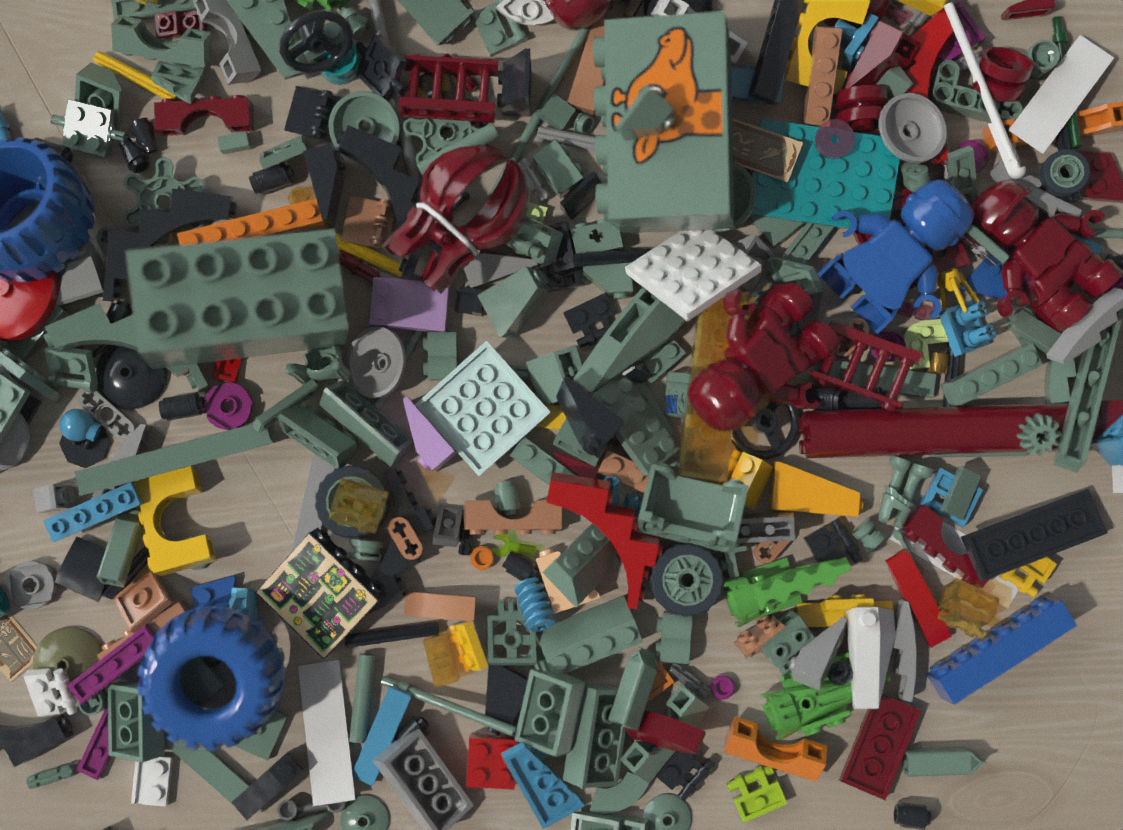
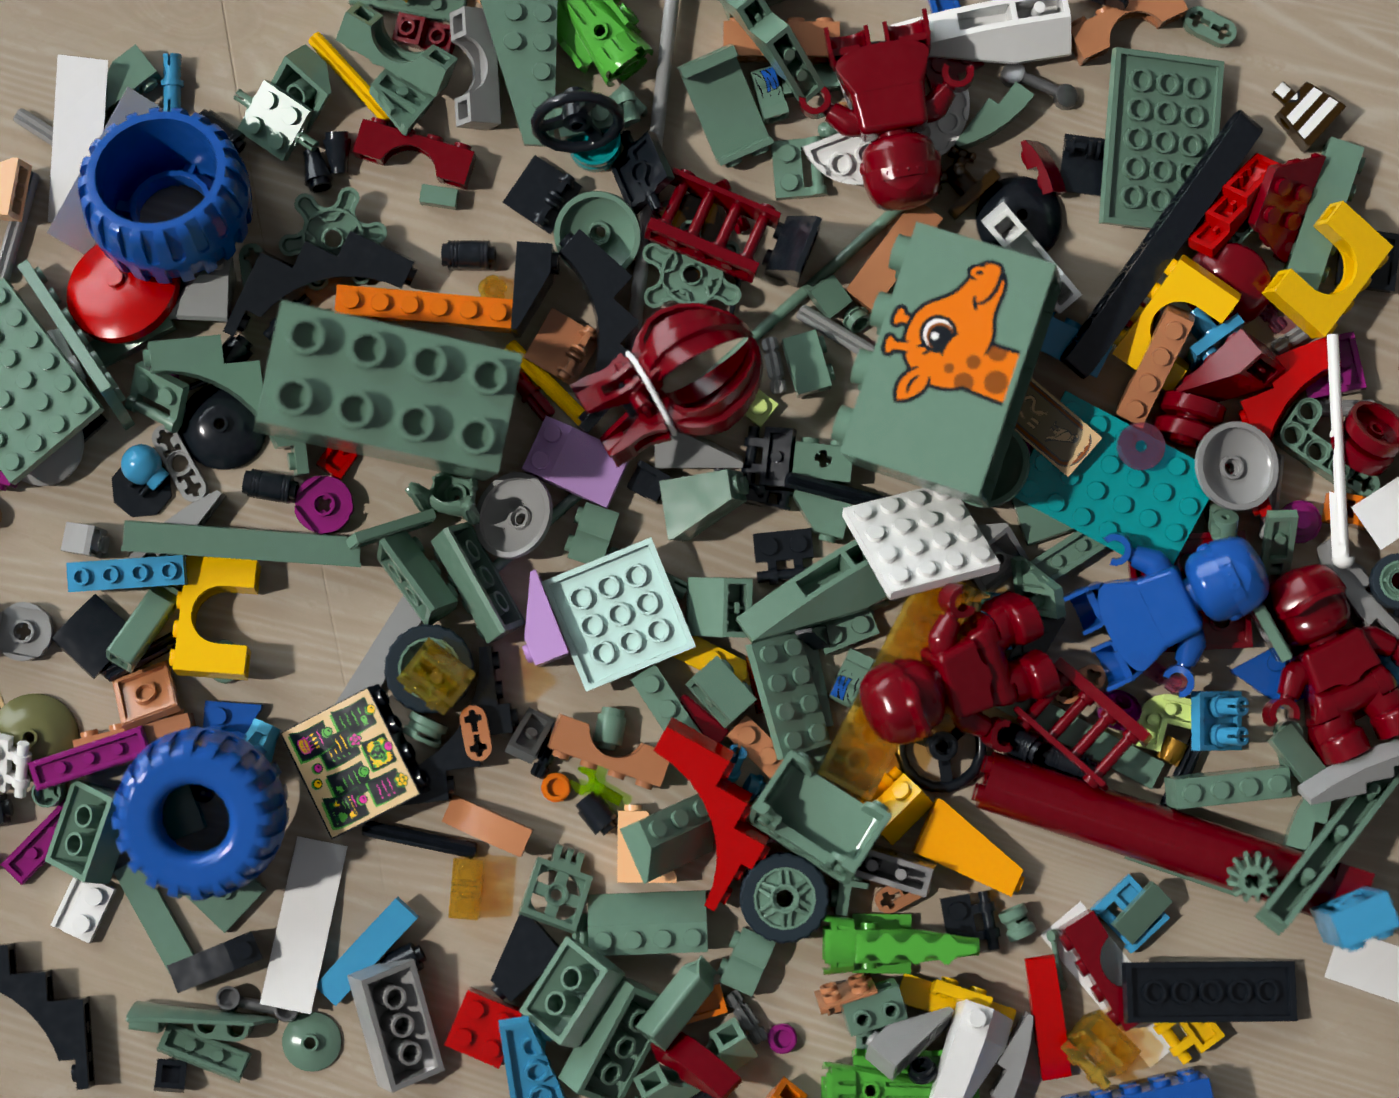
camera: 20 degrees right, 0 degrees up
sand green plate [260,135,307,169] -> none
sand green piece [349,653,376,743] -> none
sand green bar [381,676,516,736] -> none
sand green piece [416,123,499,176] -> none
yellow plate [449,621,489,671] -> none
sand green brick [506,216,564,264] -> none
dark azure piece [514,577,557,632] -> none
black slope [556,376,624,458] -> none
black slope [560,172,602,220] -> none
sand green slope [615,84,676,140] -> none
sand green slope [876,66,913,97] -> none
sand green piece [878,456,934,529] -> none
yellow plant [937,268,985,313] -> none

